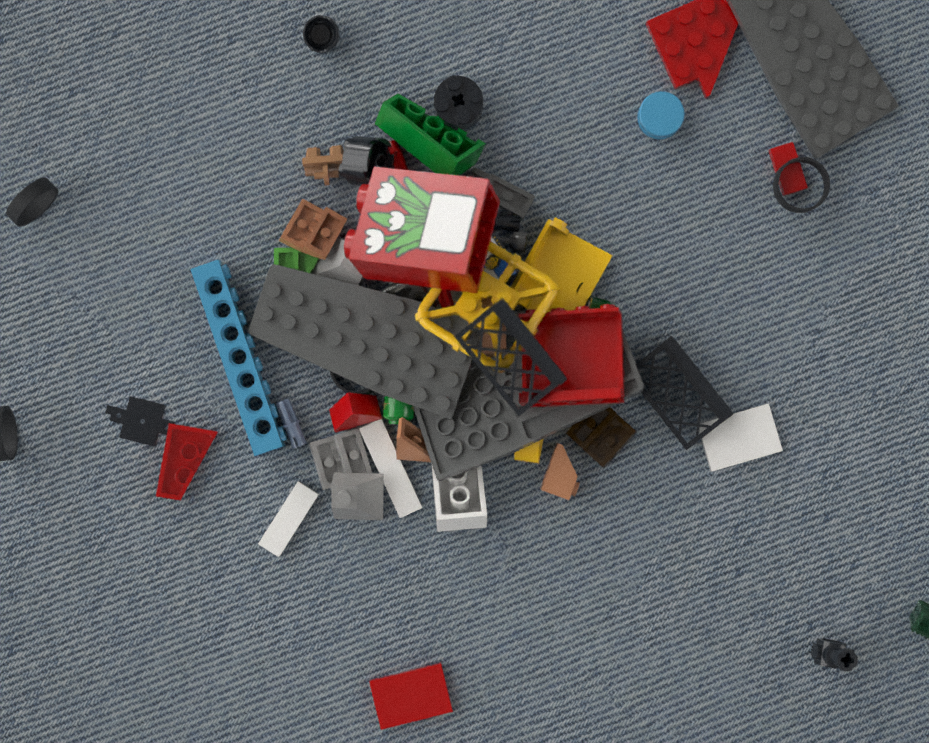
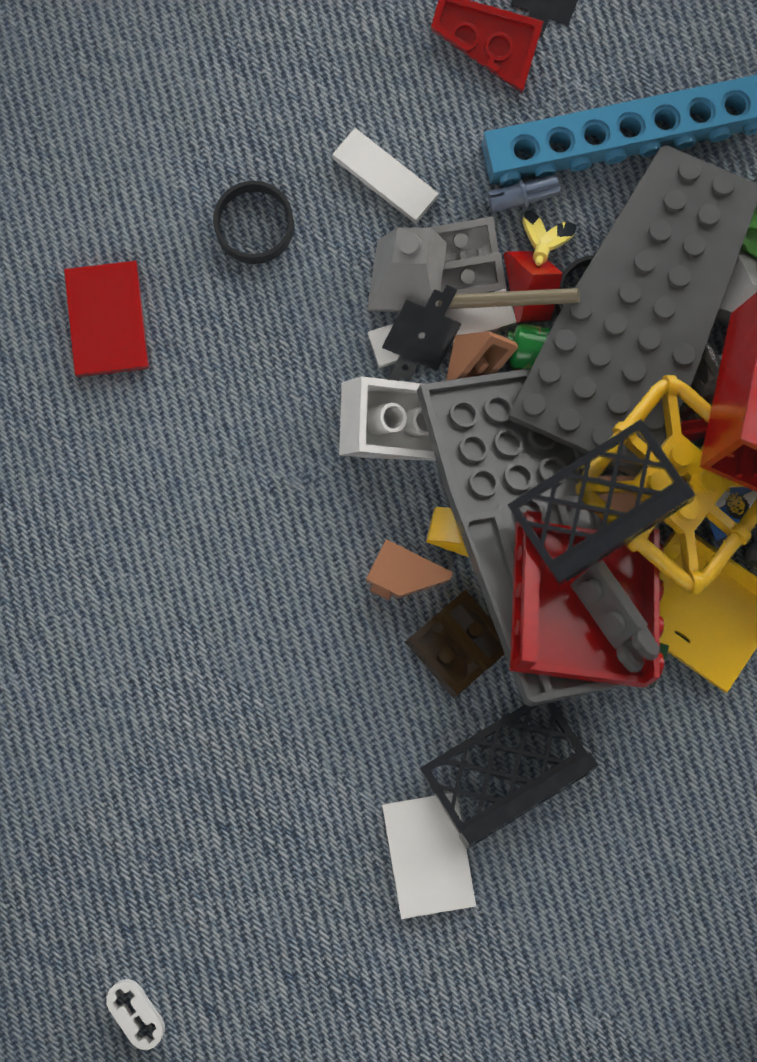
camera: 90 degrees right, 5 degrees down
black connector [811,638,858,672] -> none
none -> white beam [106,979,165,1050]
none -> black tyre [213,181,294,264]
none -> black piece [382,285,462,381]
none -> dark tan bar [438,288,580,309]
none -> light yellow piece [522,210,577,266]
none -> dark grey hinge [570,561,661,673]

